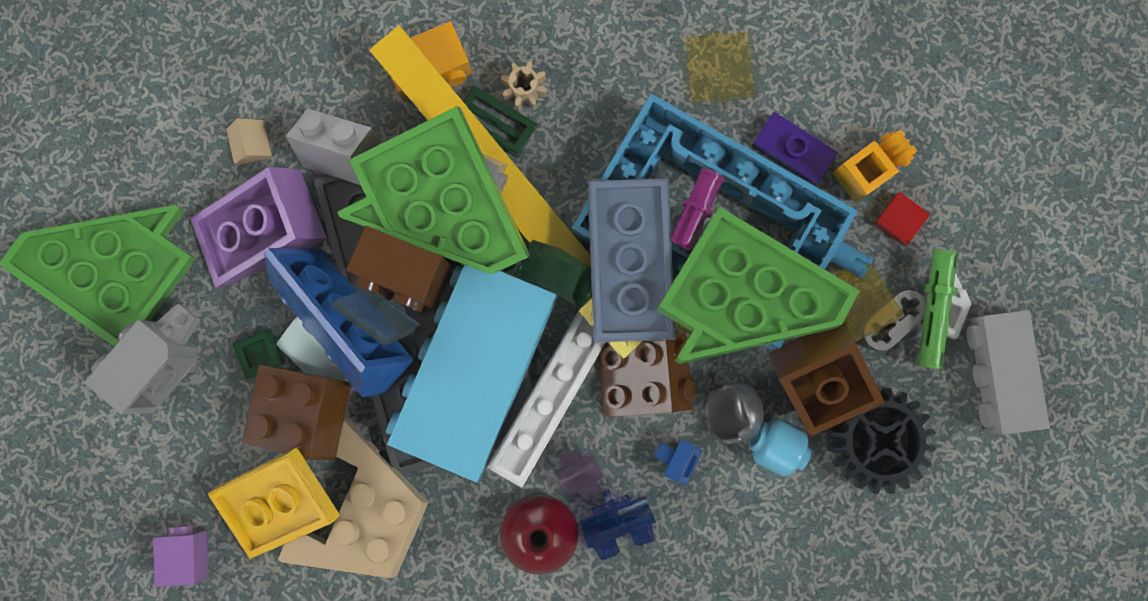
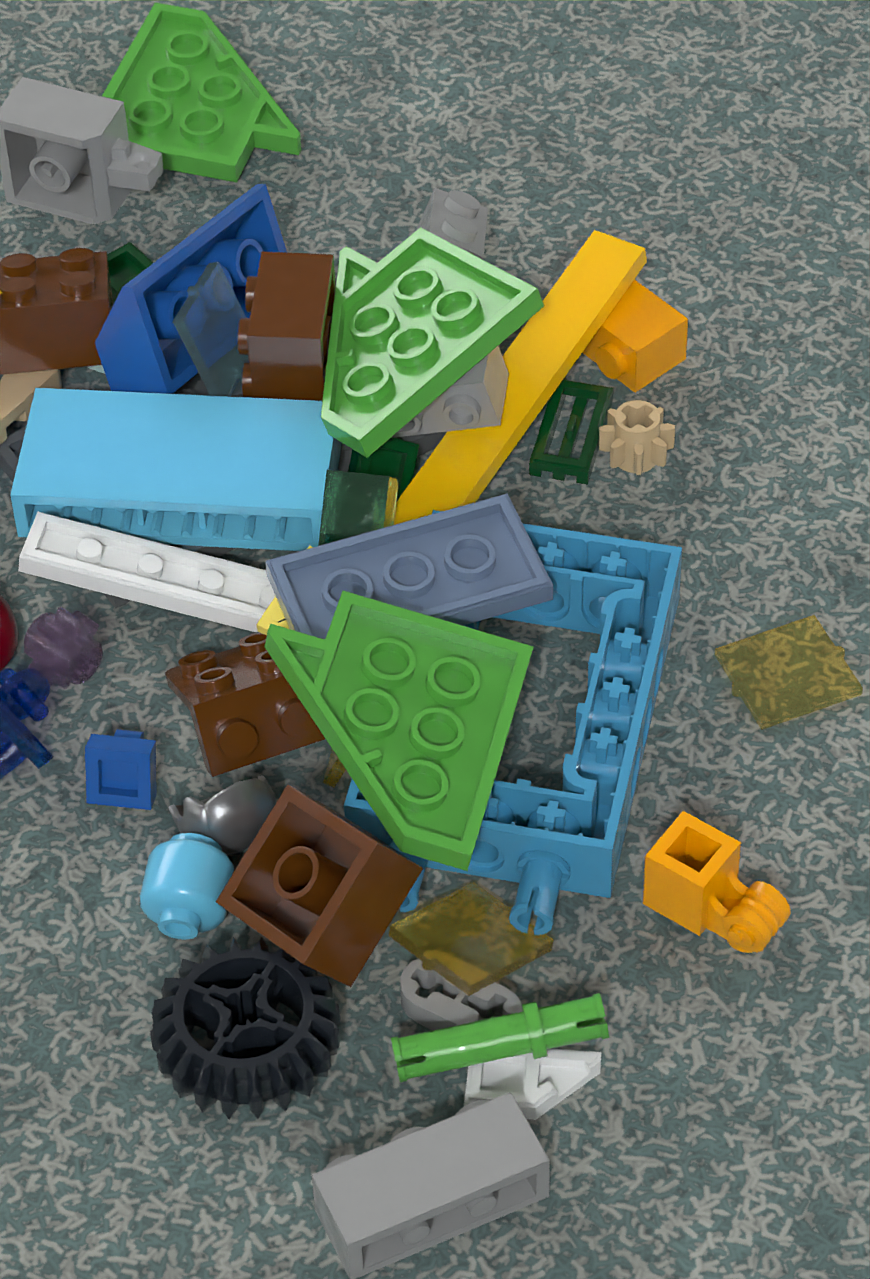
camera: 70 degrees right, 35 degrees down
medium lavender slope [190,167,327,288] -> none
tan slope [226,118,273,166] -> none
magenta axle [671,169,724,250] -> none
dark purple plate [751,112,838,186] -> none
red tile [873,191,931,246] -> none

